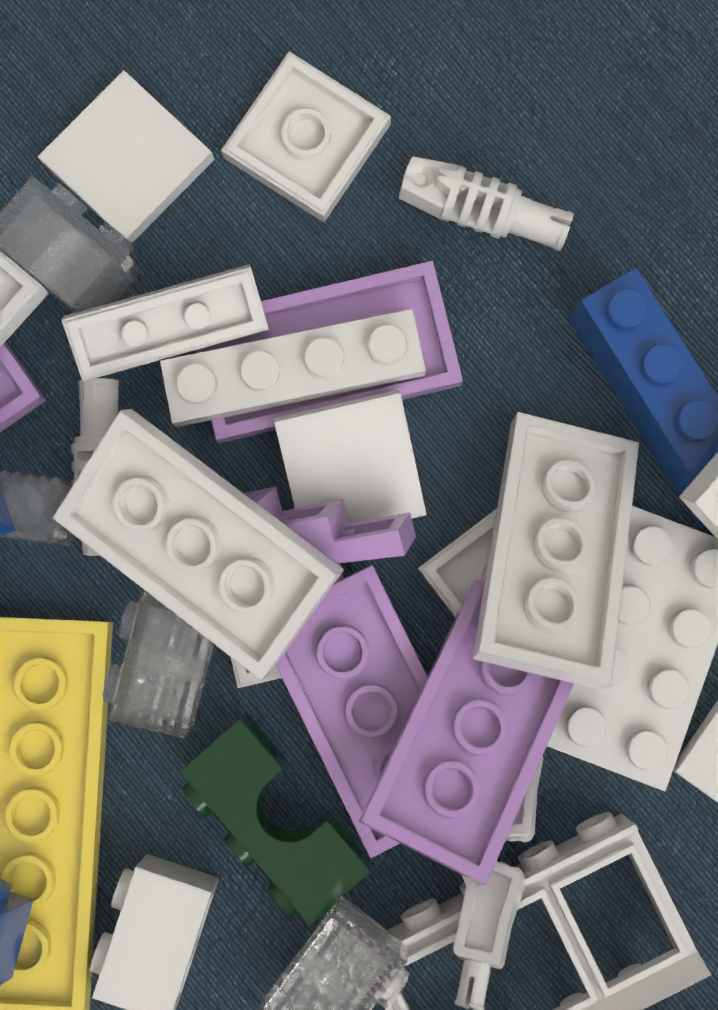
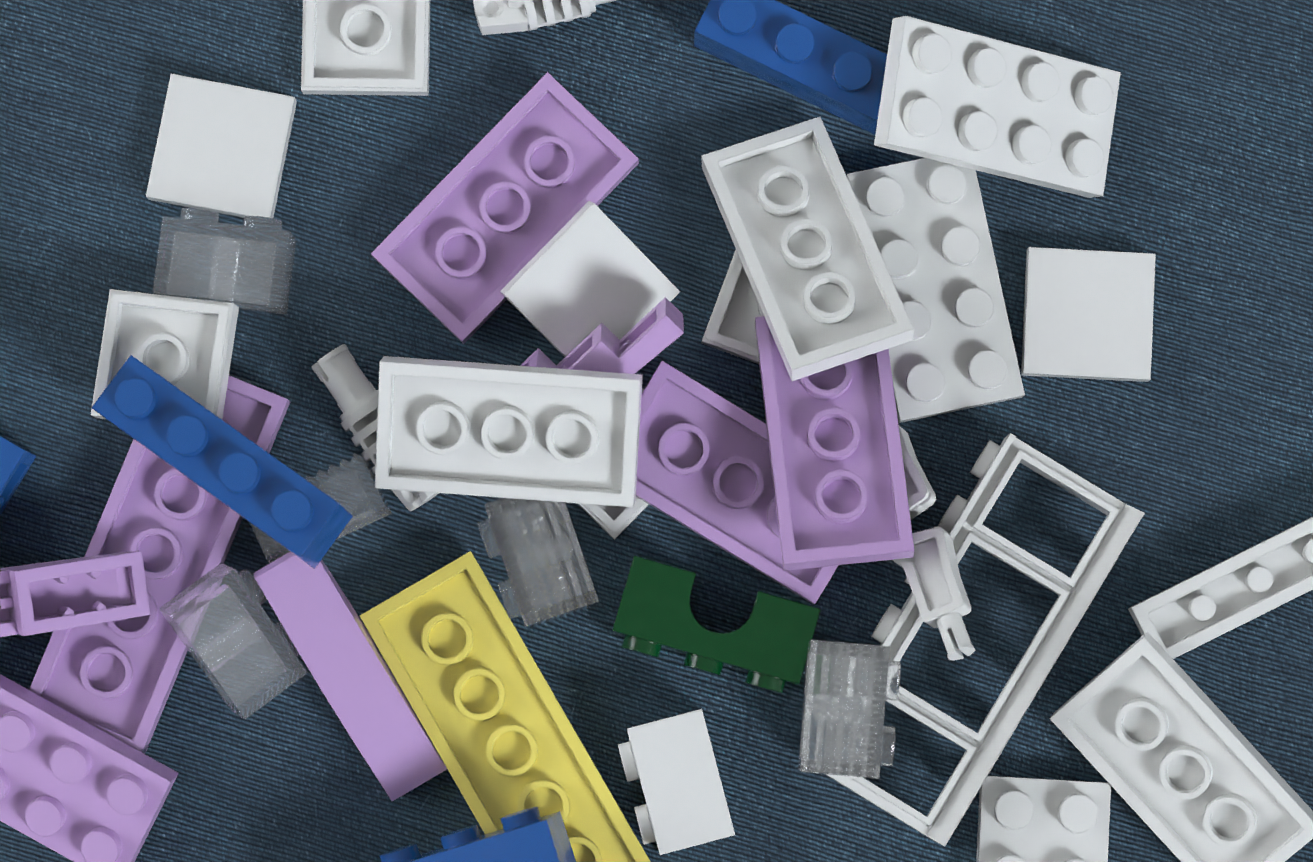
camera: 35 degrees left, 0 degrees up
white tile [61,264,269,382] -> none
white plate [160,309,426,427] -> none

